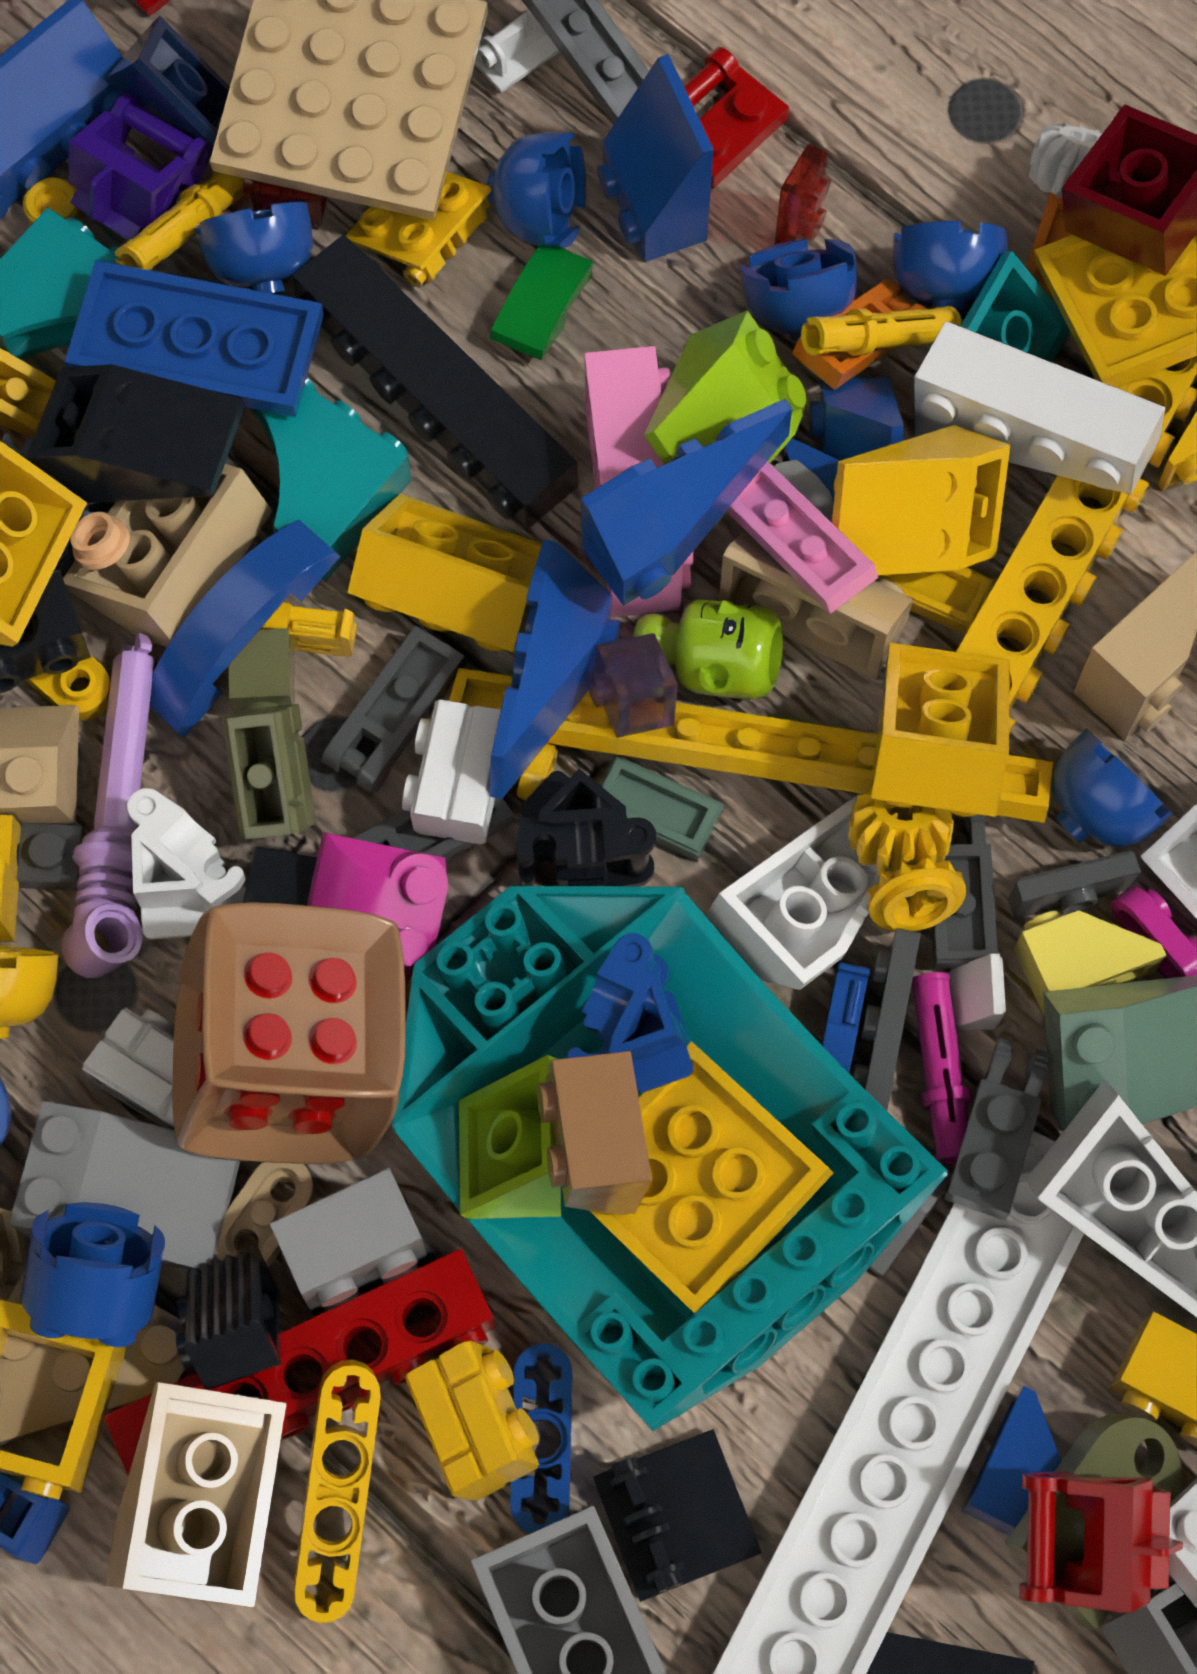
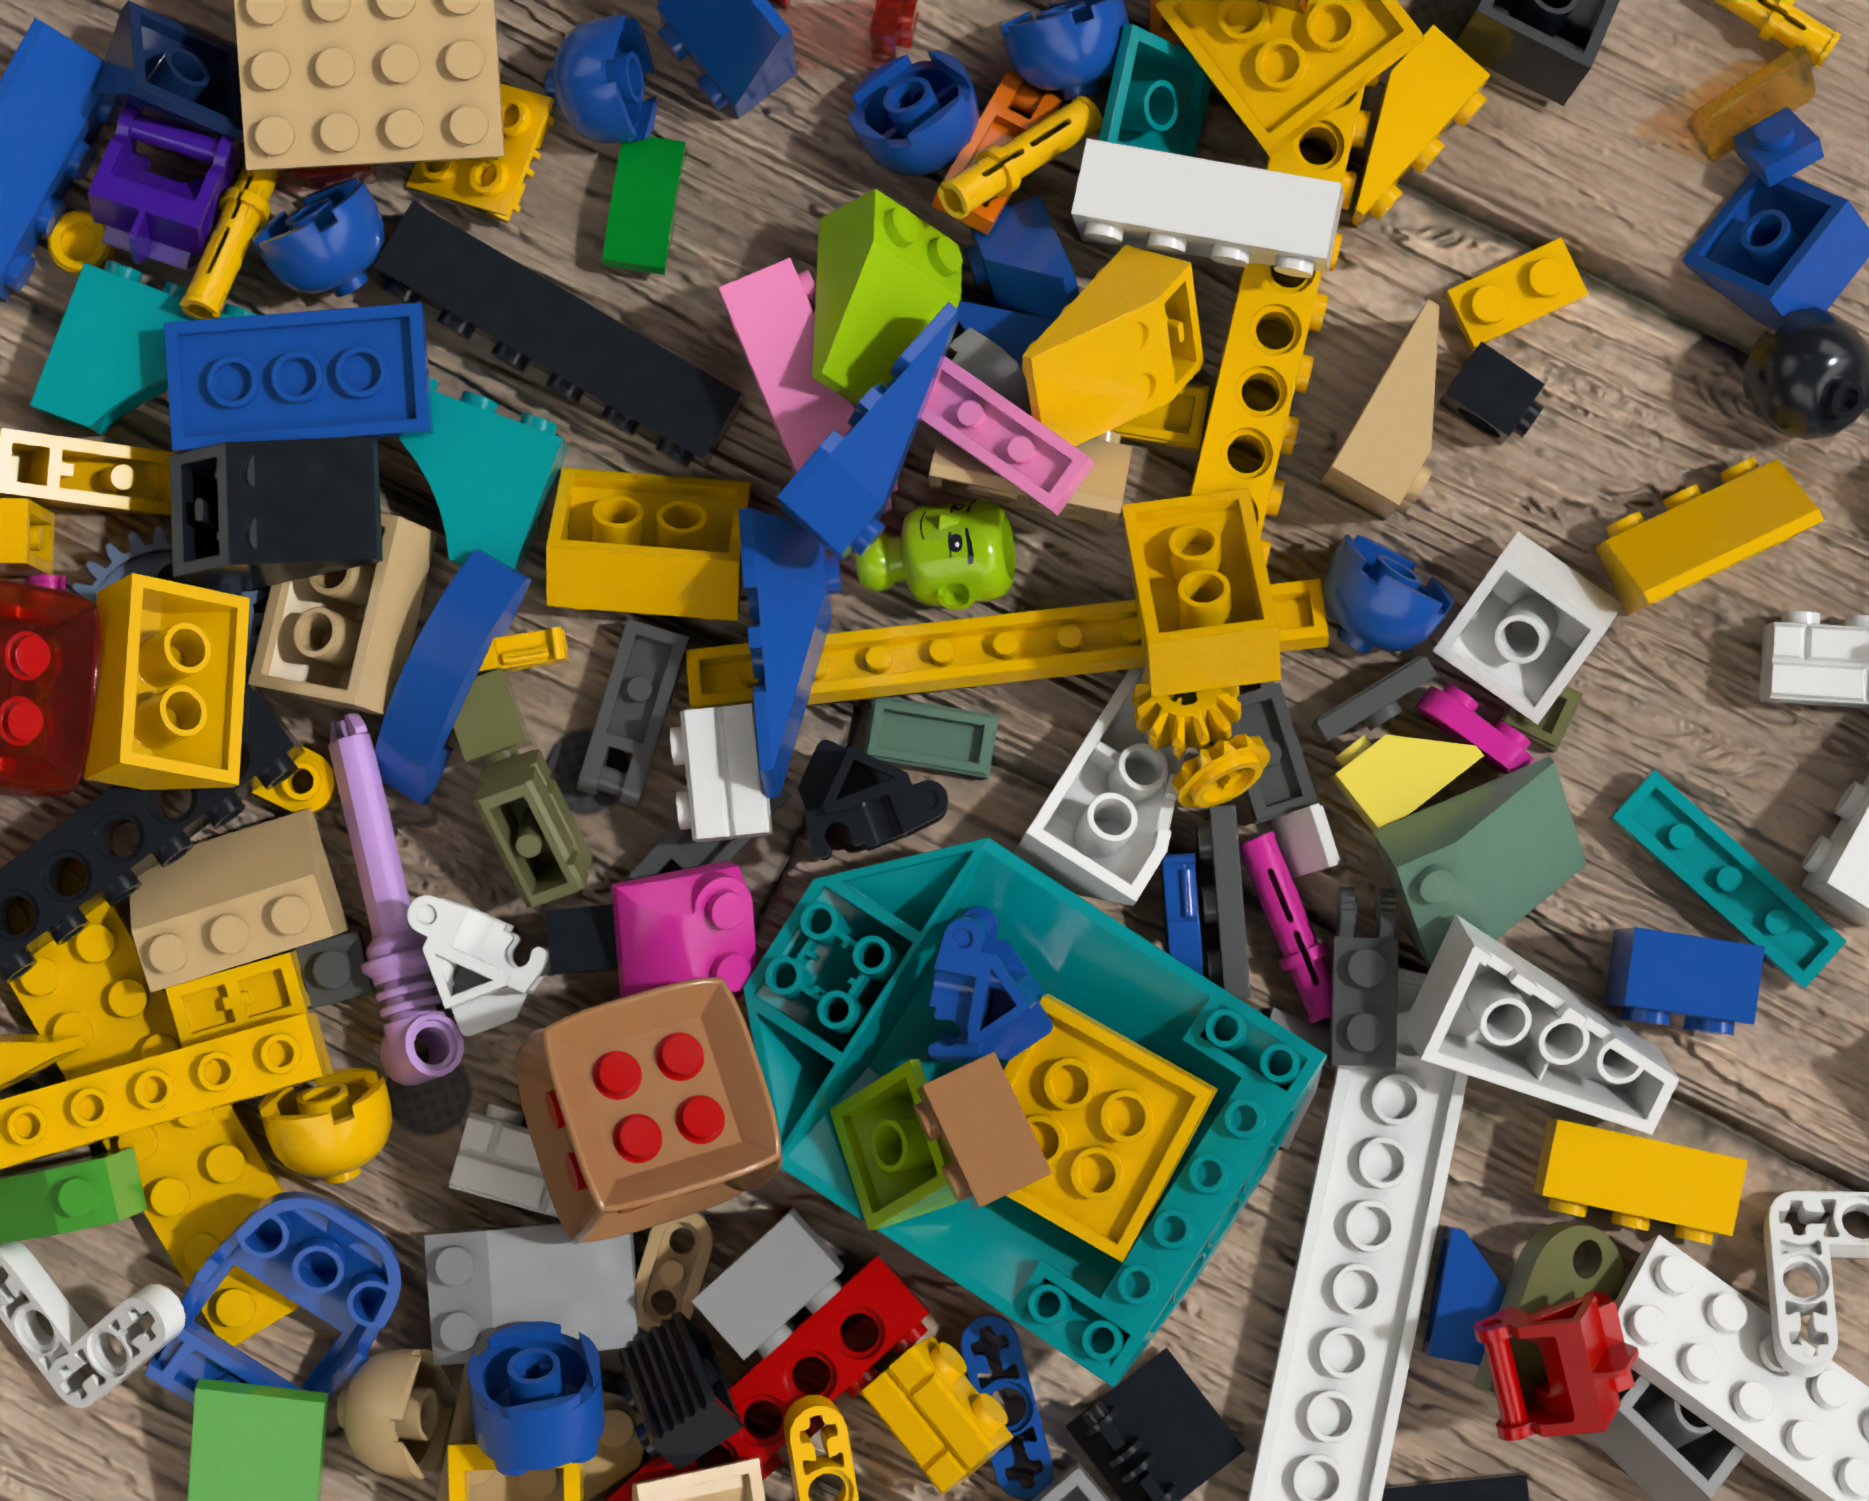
camera: 15 degrees left, 15 degrees up
light nougat plate [70,512,130,570] -> none
yellow tile [517,743,558,800] -> none
clear purple brick [588,633,678,738] -> none

